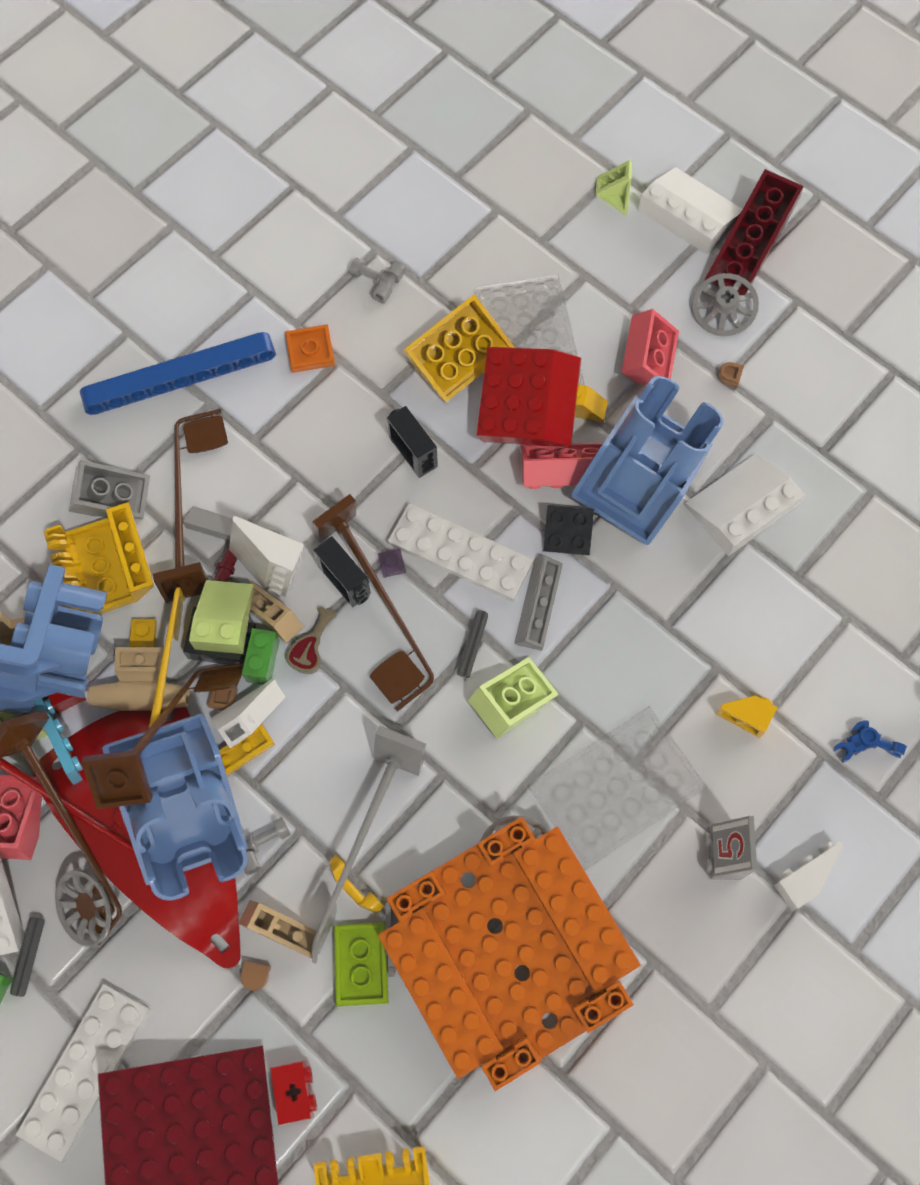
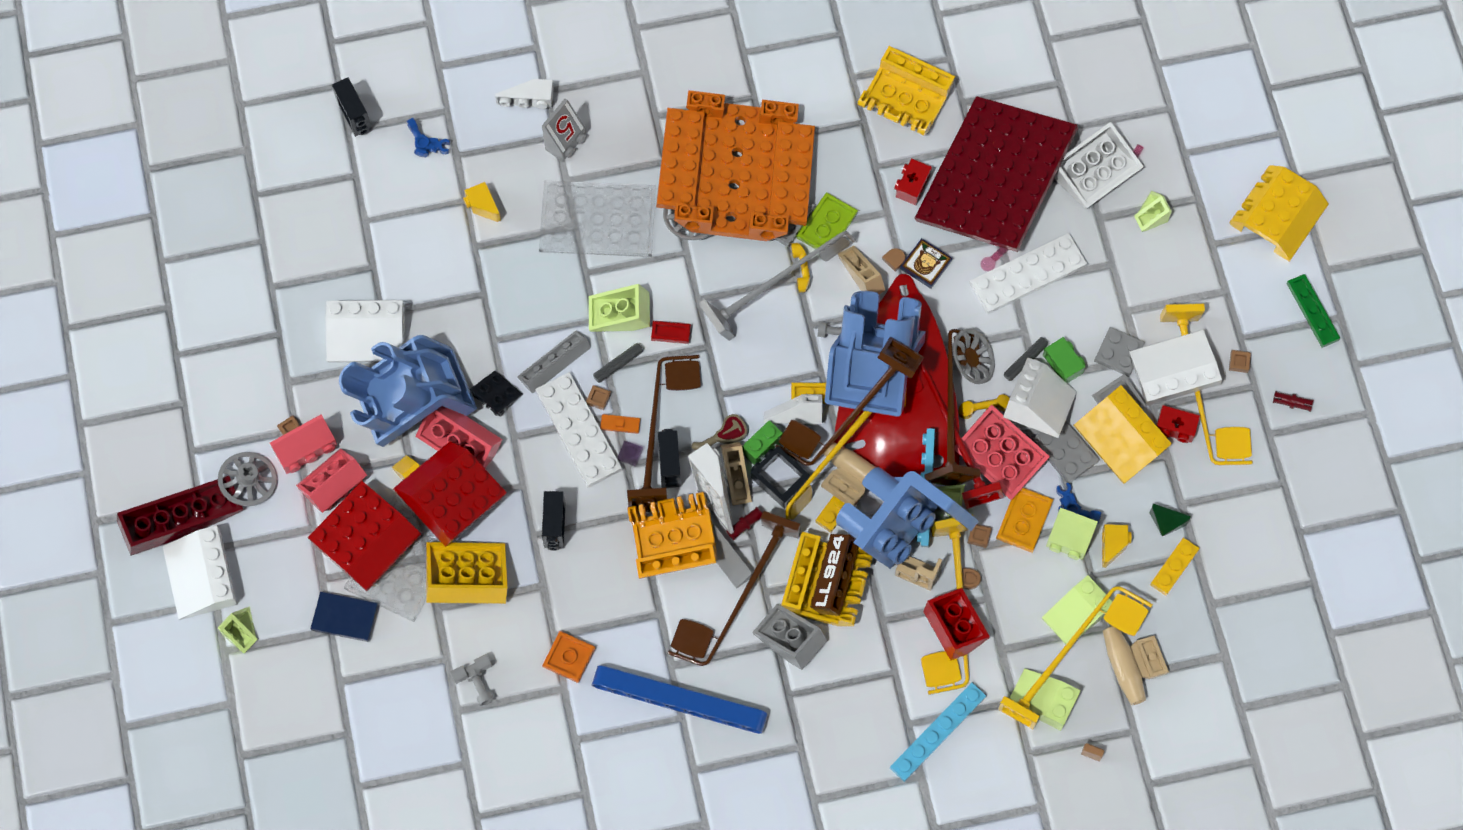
camera: 145 degrees left, 0 degrees up
yellowish green slope [189,580,254,654] -> none
none -> coral slope [270,414,338,474]
none -> red slope [307,481,421,591]
none -> dark blue tile [310,592,378,642]
none -> medium nougat tile [586,385,611,411]
none -> orange piece [600,414,640,434]
none -> light orange slope [627,492,716,579]
none -> red tile [651,321,691,344]
none -> reddish brown brick [810,534,859,616]
none -> tile [900,238,953,289]
none -> yellow bar [958,394,1010,419]
none -> clear pink bar [980,247,1008,272]

